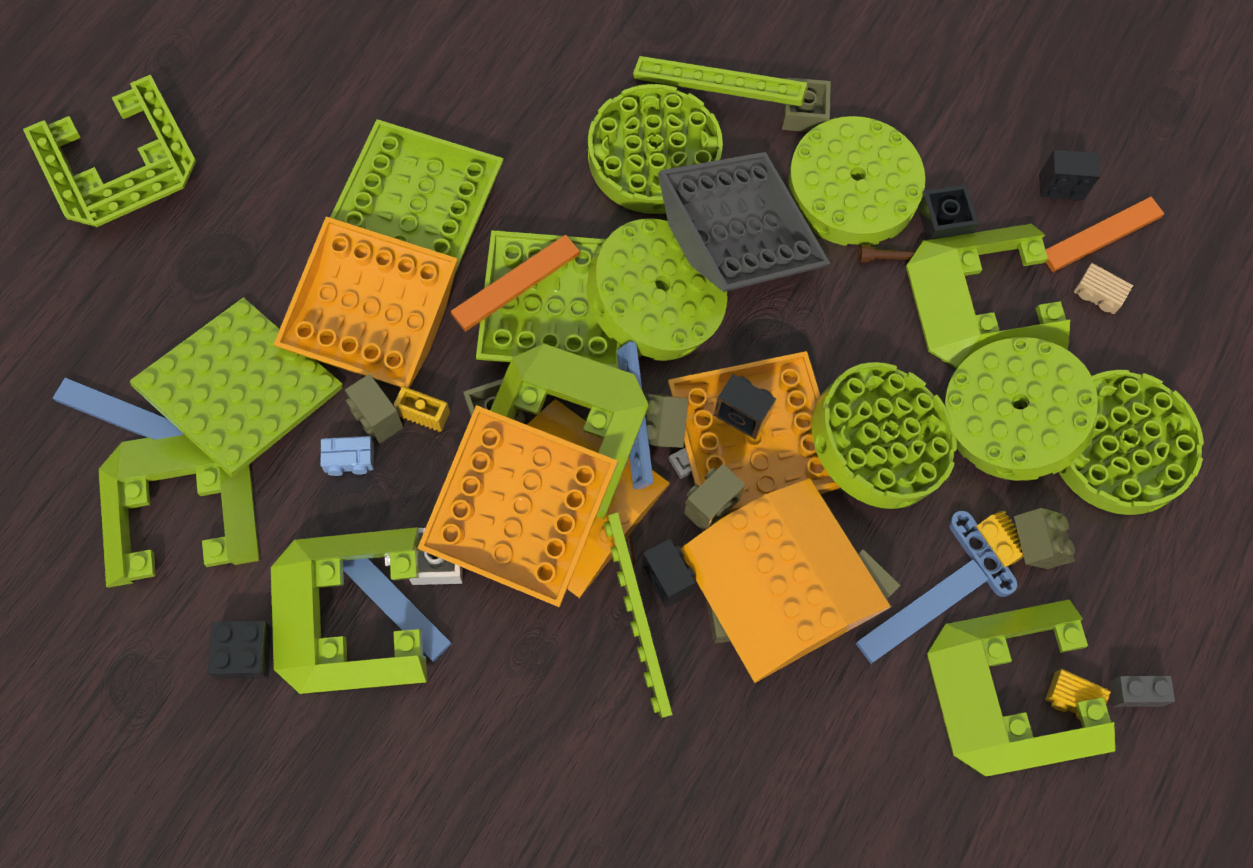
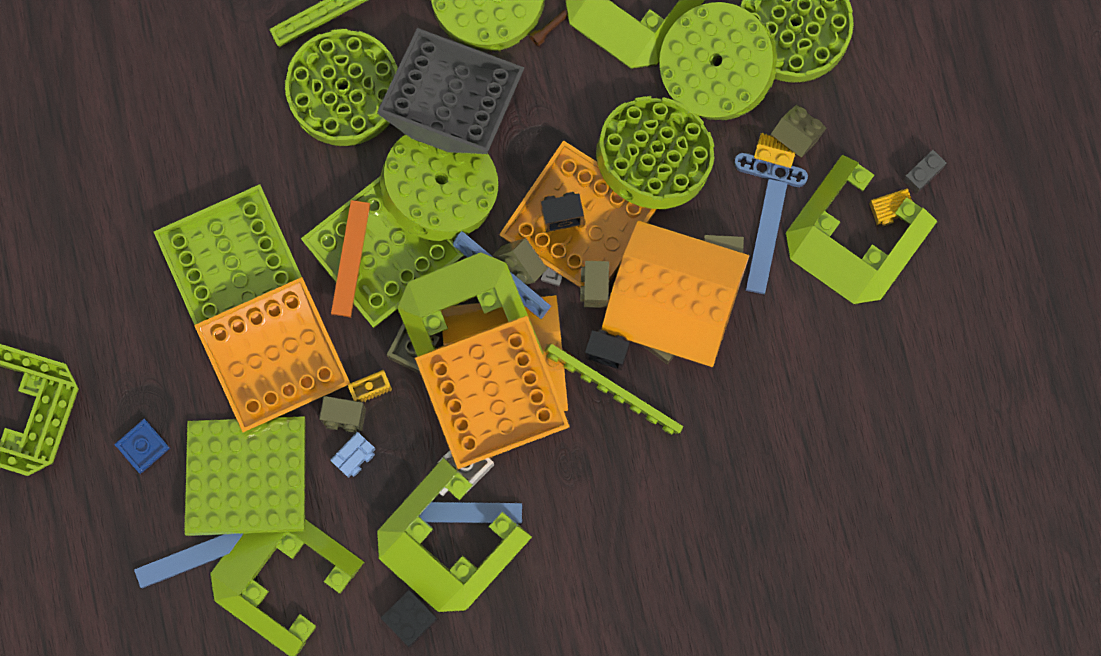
camera: 35 degrees left, 10 degrees up
none -> blue plate [114,419,170,474]

